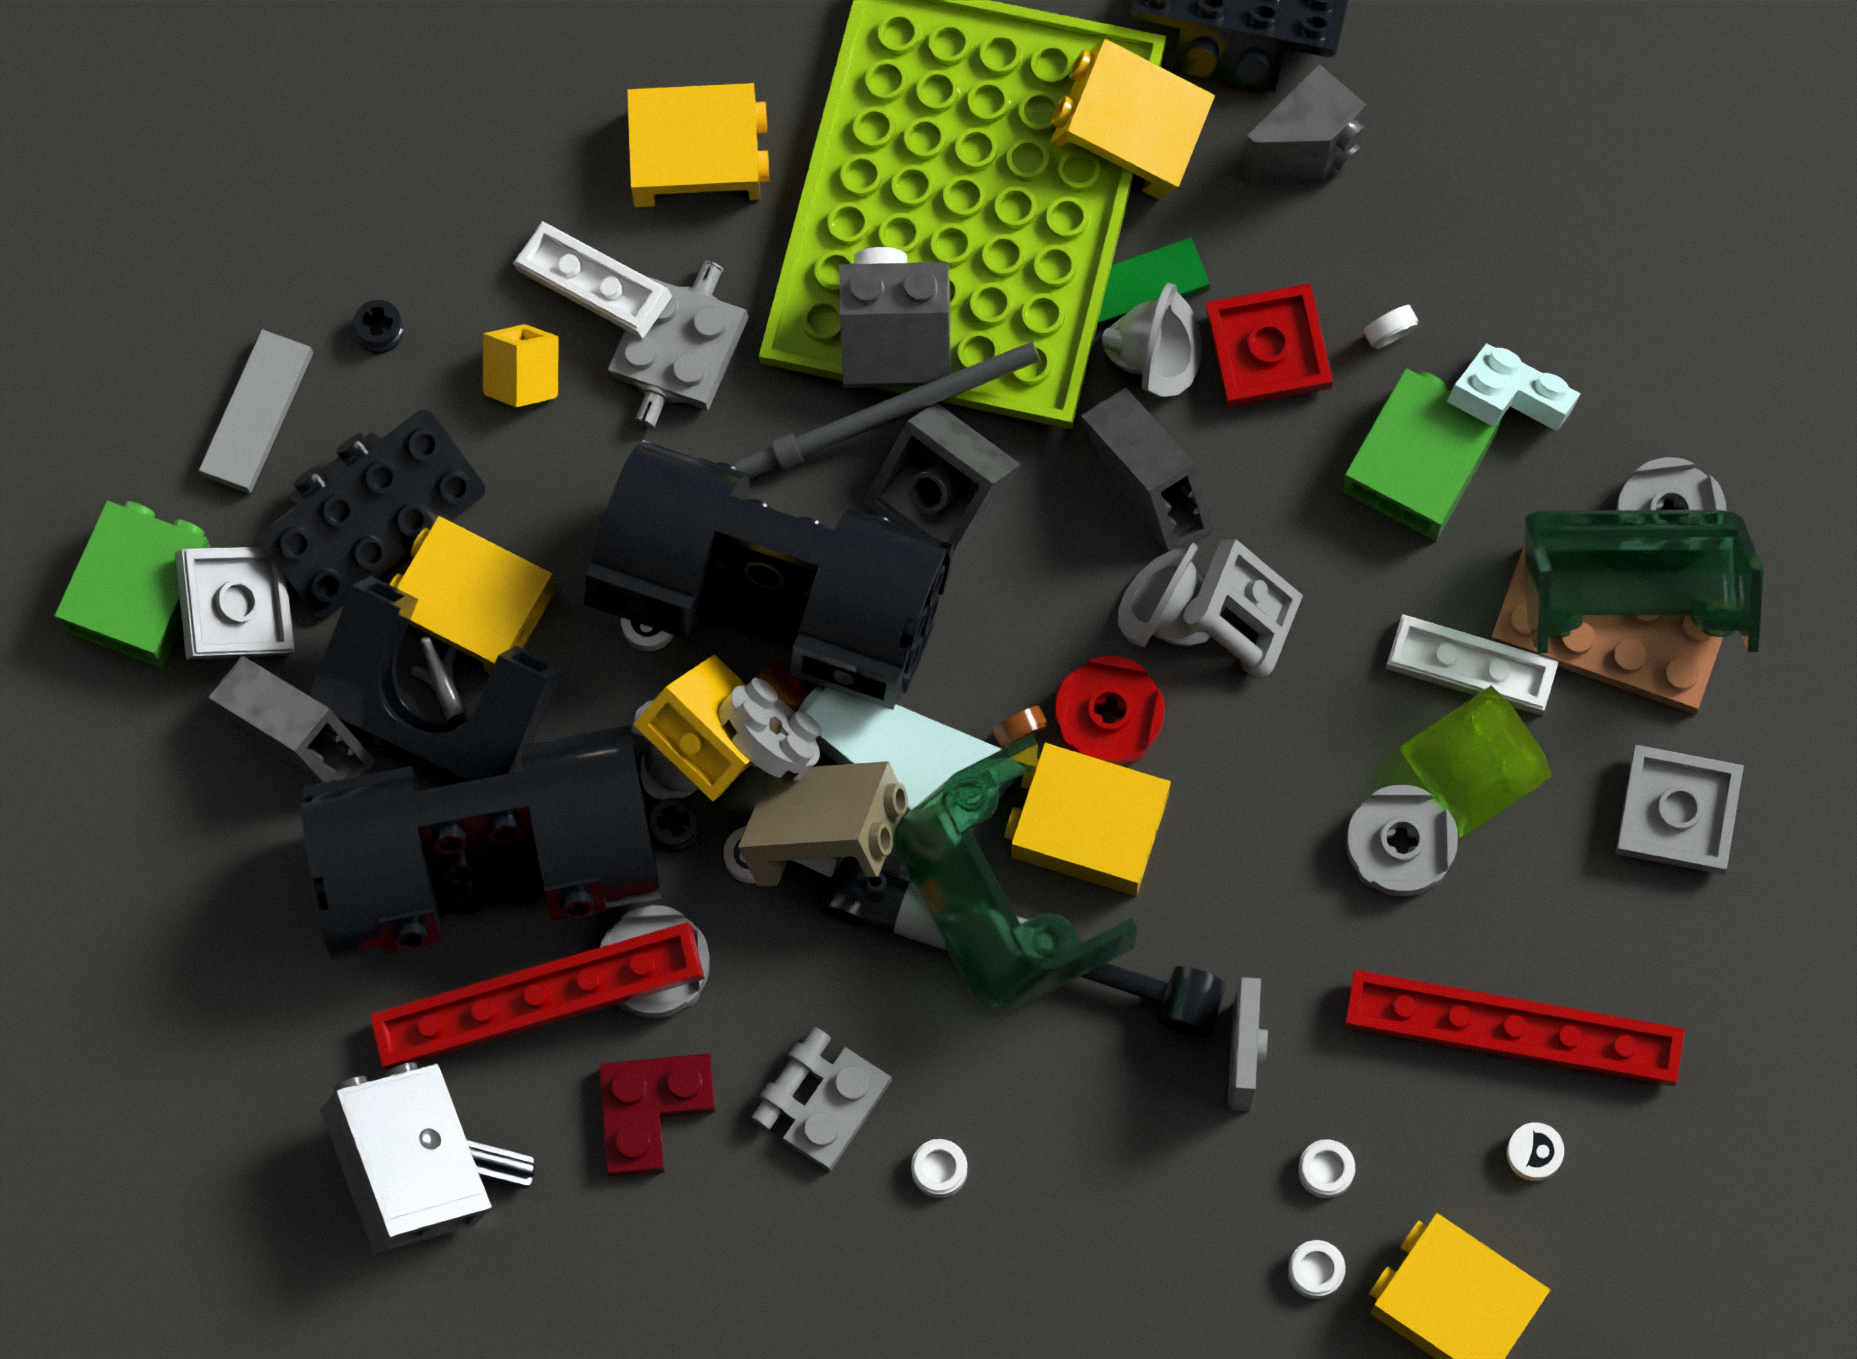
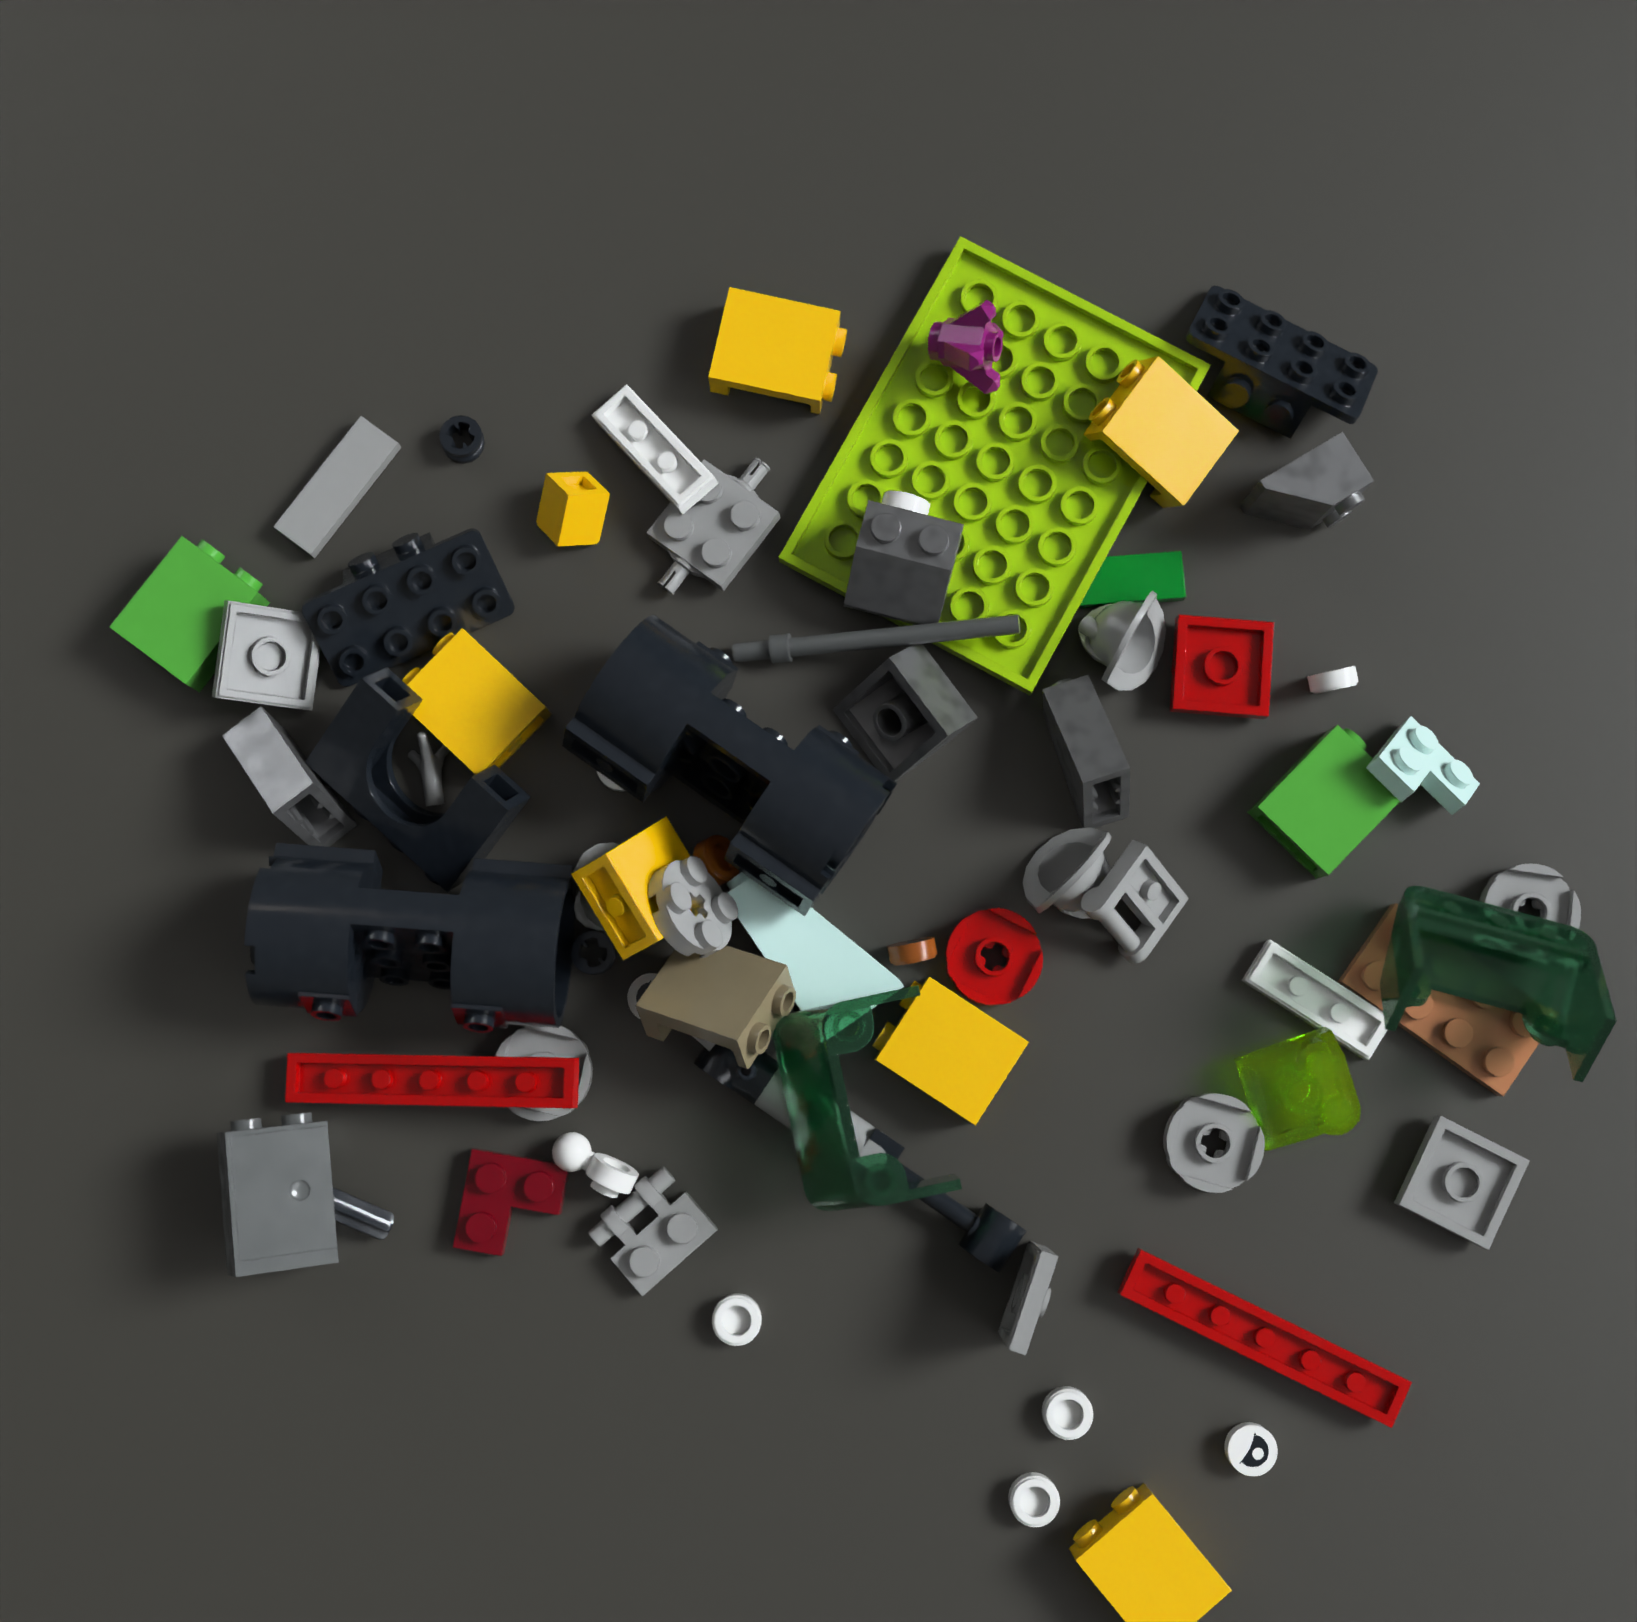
camera: 10 degrees right, 10 degrees up
none -> white plate [552,1132,639,1198]
none -> magenta rock [928,300,1003,394]

